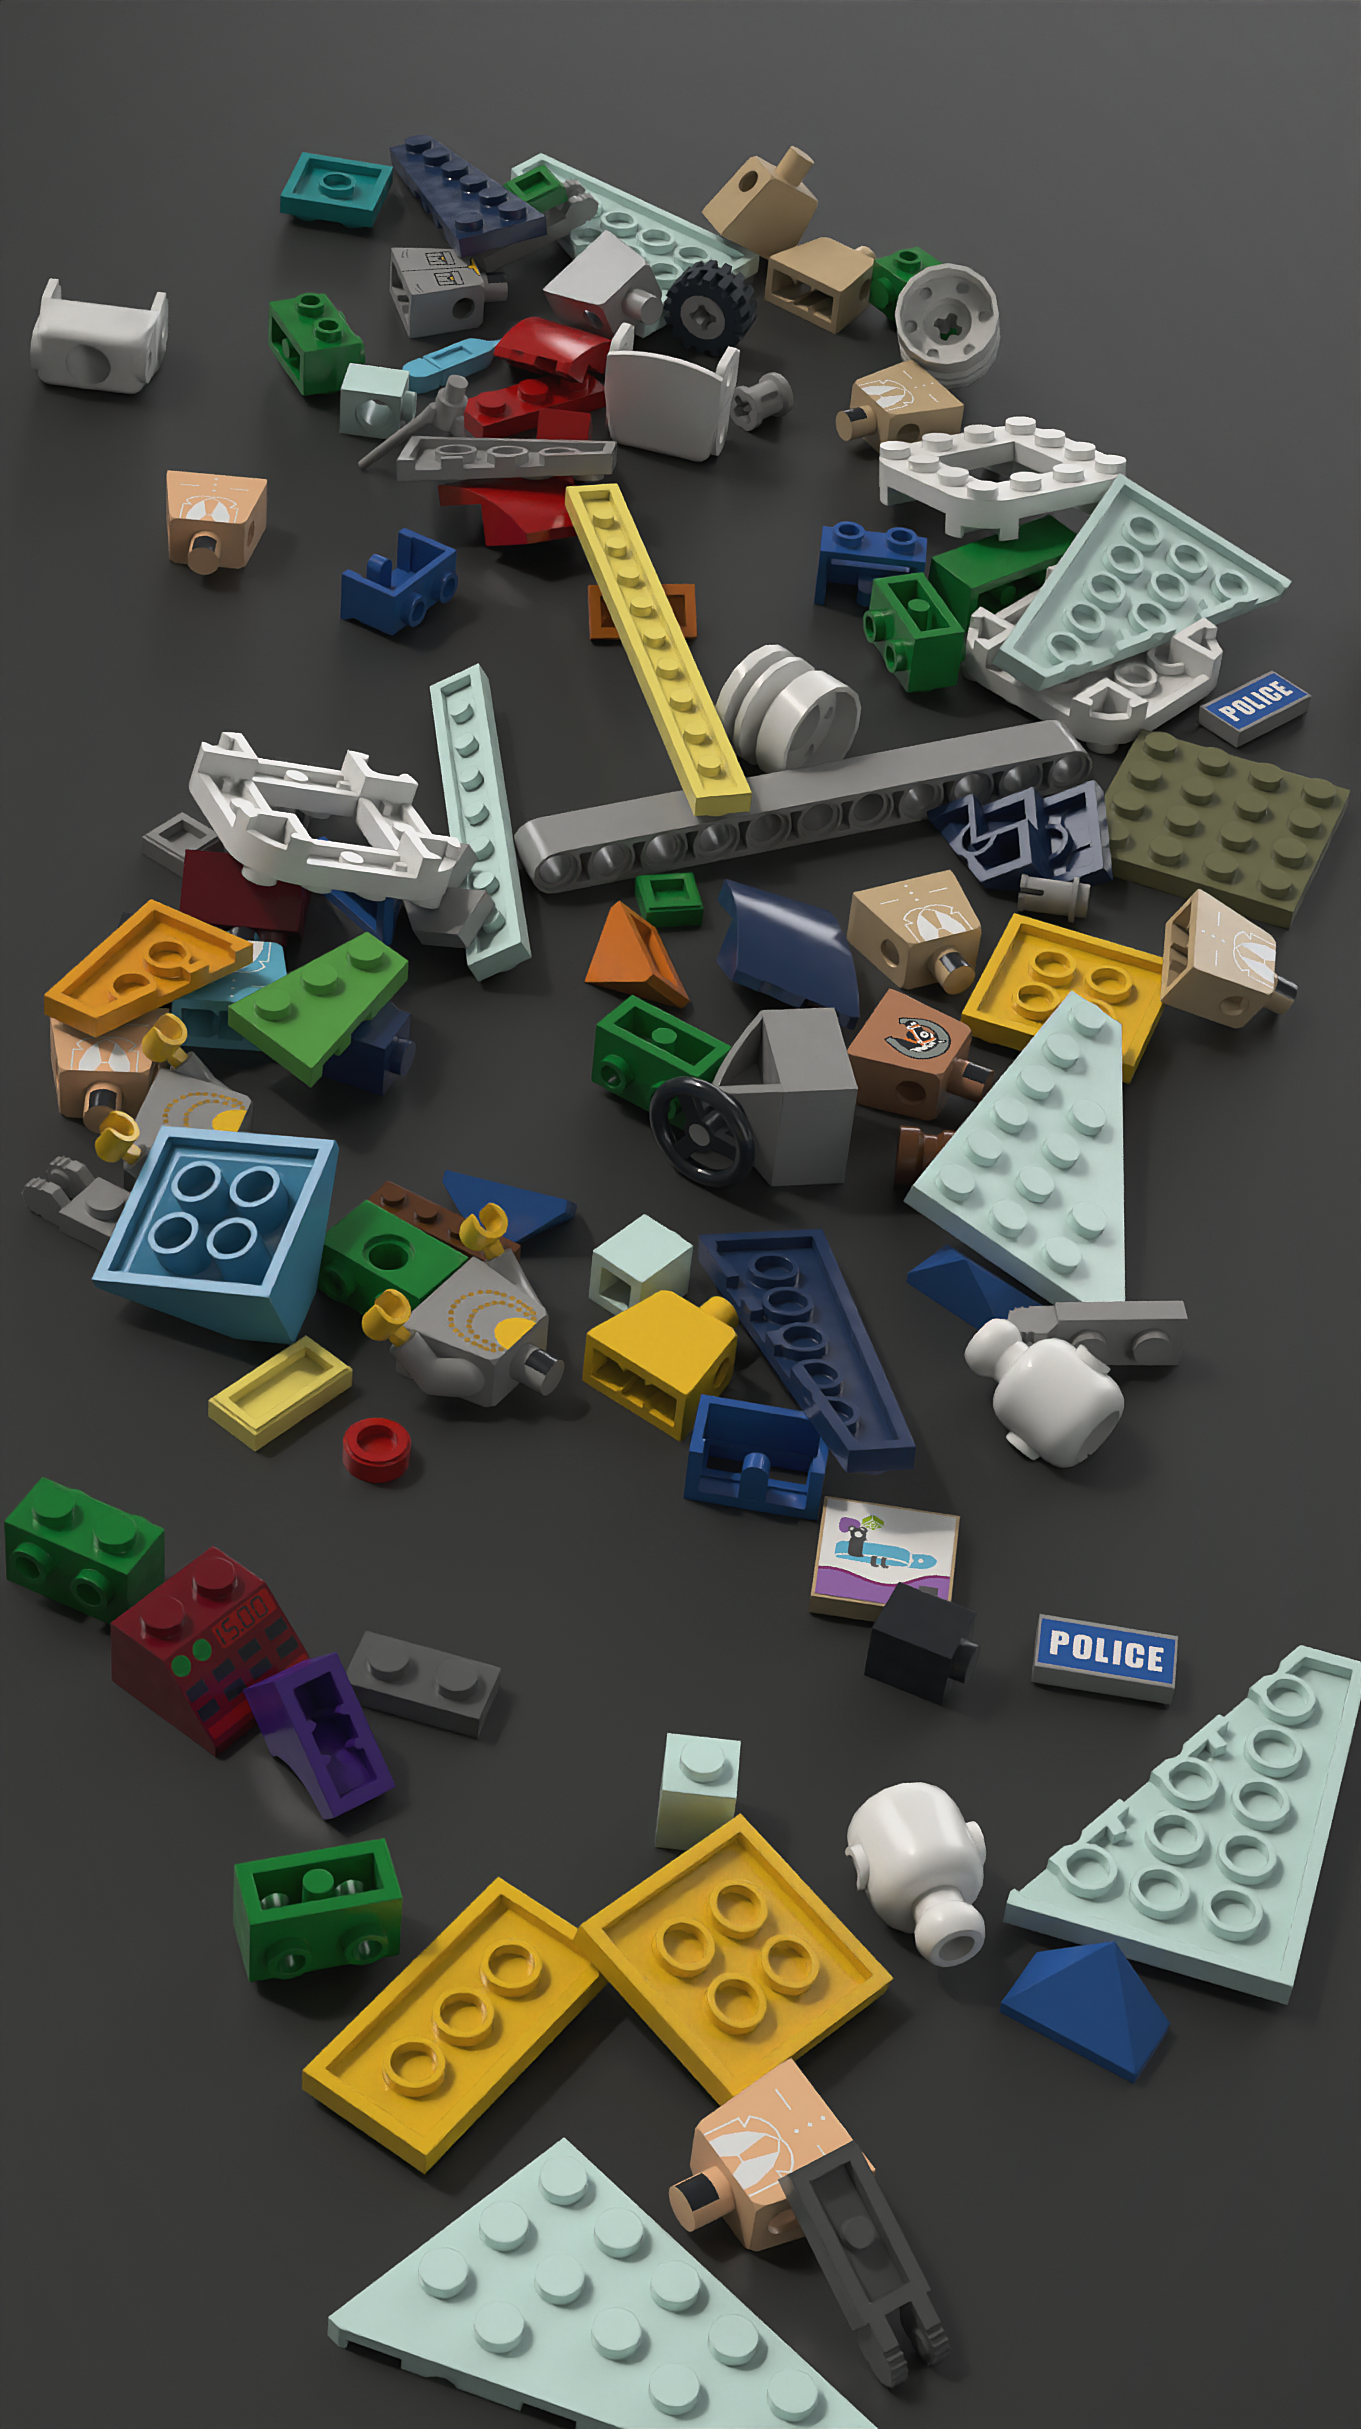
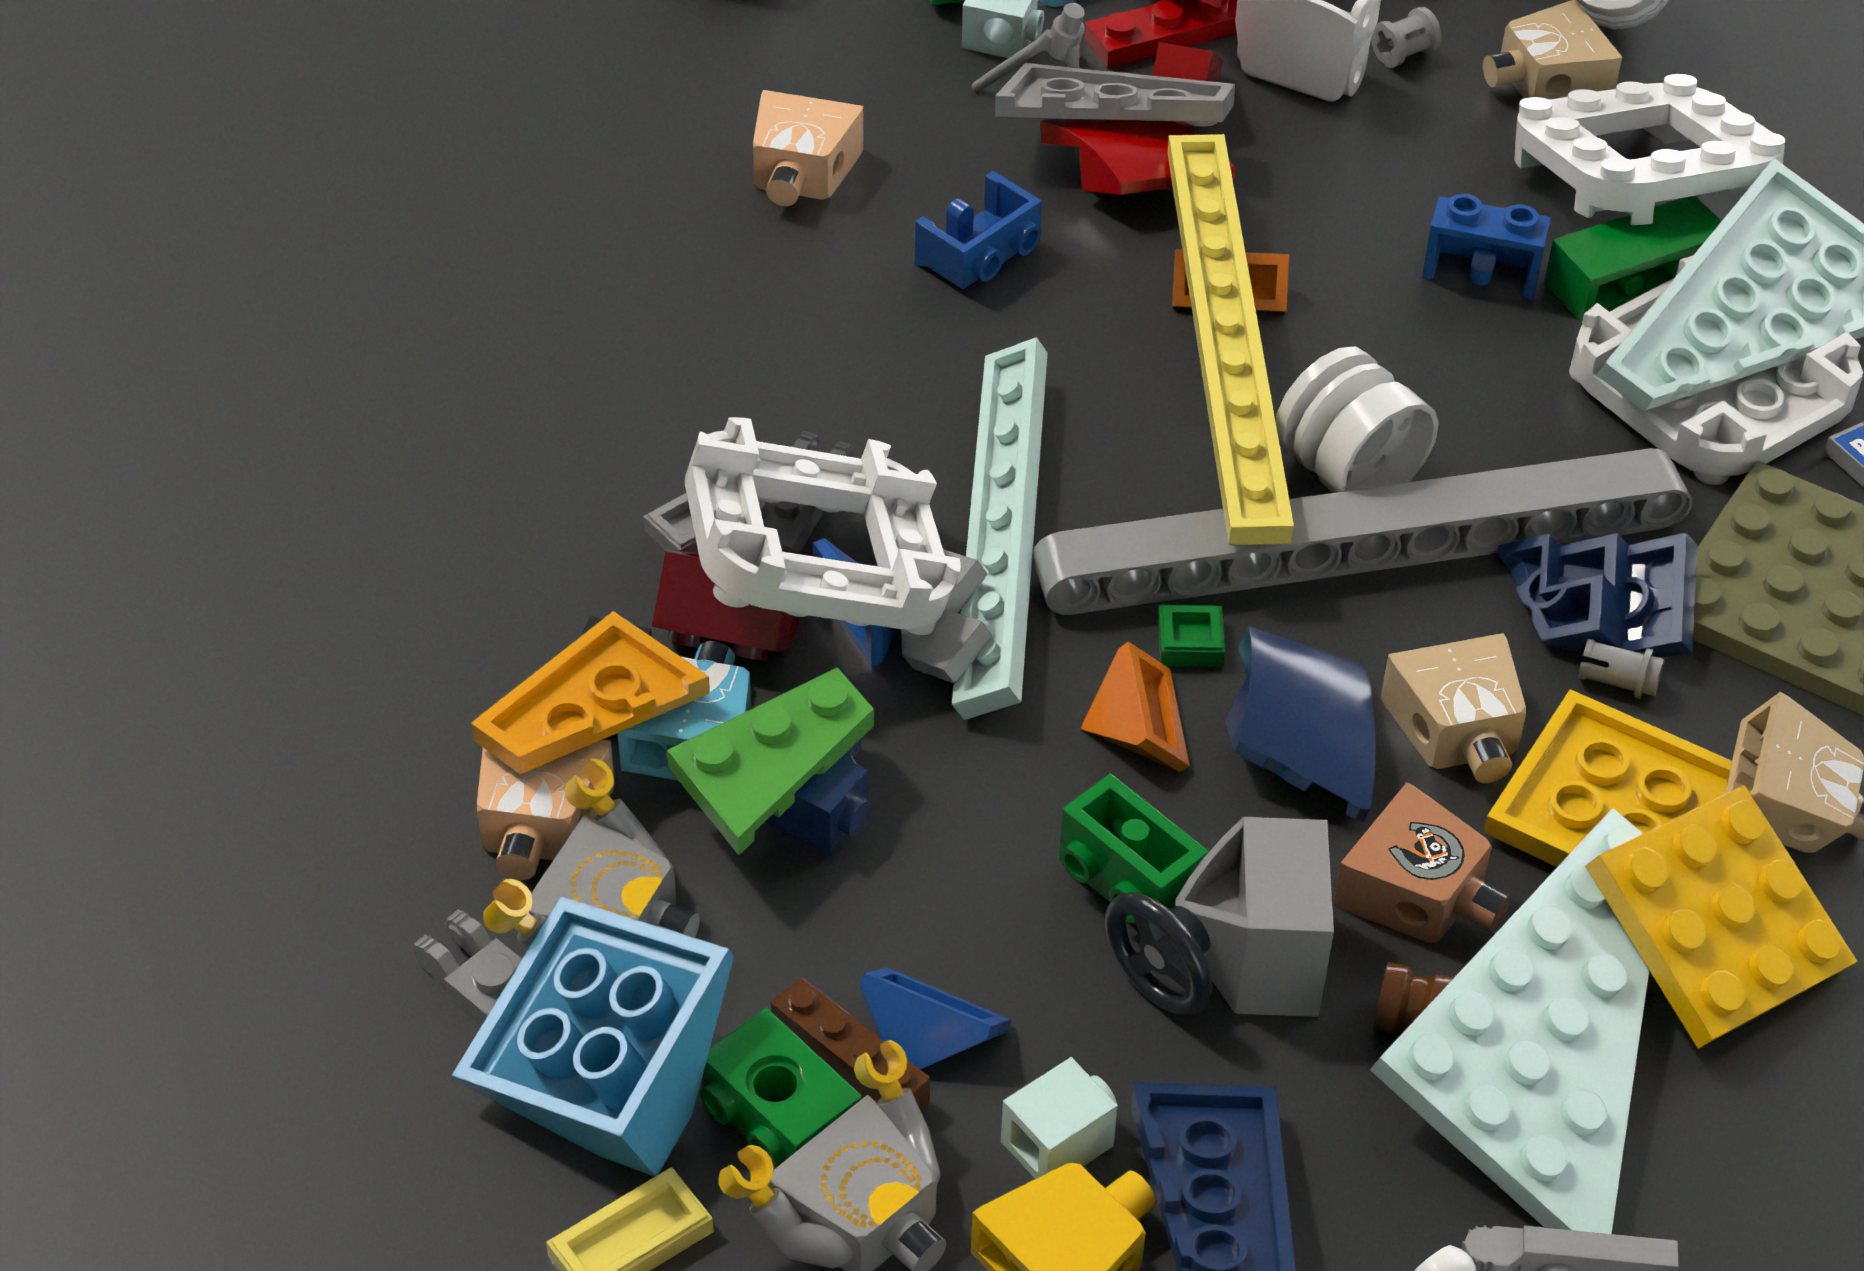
camera: 15 degrees right, 5 degrees up
green brick [863,572,966,693] -> none
blue slope [906,1244,1042,1331] -> none
none -> yellow plate [1585,785,1858,1049]

